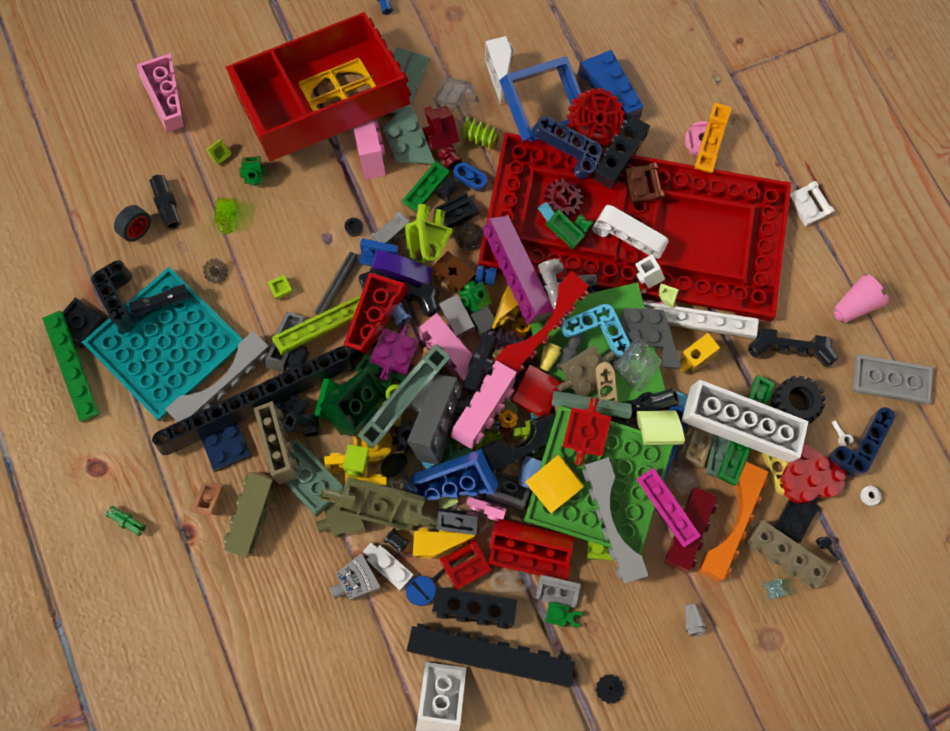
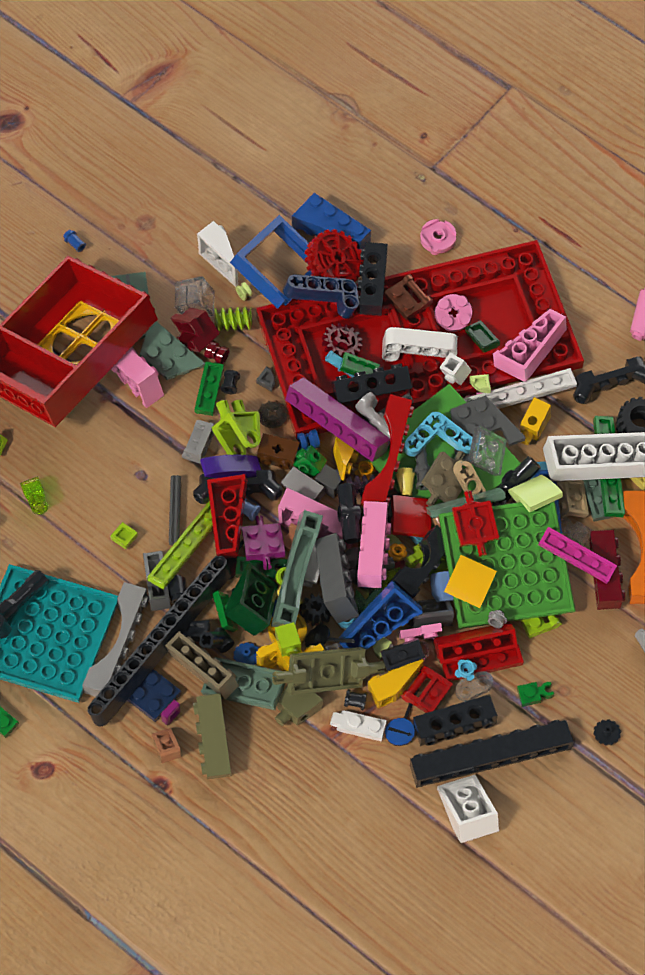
camera: 25 degrees left, 10 degrees down
green pin [106,506,146,536] -> none
clear smoke piece [203,258,228,284] -> none
green brick [239,156,267,186] -> none
light grey torso [329,553,382,601] -> none
black tile [344,217,363,237] -> none
blue bracket [359,238,399,266] -> none
black plate [434,192,480,228] -> none
blue plate [454,163,487,191] -> none
light grey hinge [535,575,581,608] -> none
green wheel [574,215,594,238] -> none
light grey arch [582,457,648,583] -> none
light orange slope [694,102,732,173] -> none
white plate [789,181,835,227] -> none
none -> magenta tile [161,700,181,725]
none -> blue piece [233,642,258,665]
none -> yellowish green bush [235,282,252,301]
none -> dark grey tile [256,366,275,392]
none -> black brick [332,363,412,403]
none -> bright pink plate [435,294,472,332]
none -> medium azure plate [455,659,477,681]
none -> dark green tile [465,320,500,353]
none -> light grey plate [488,610,507,628]
none -> bright pink wedge [493,309,567,383]

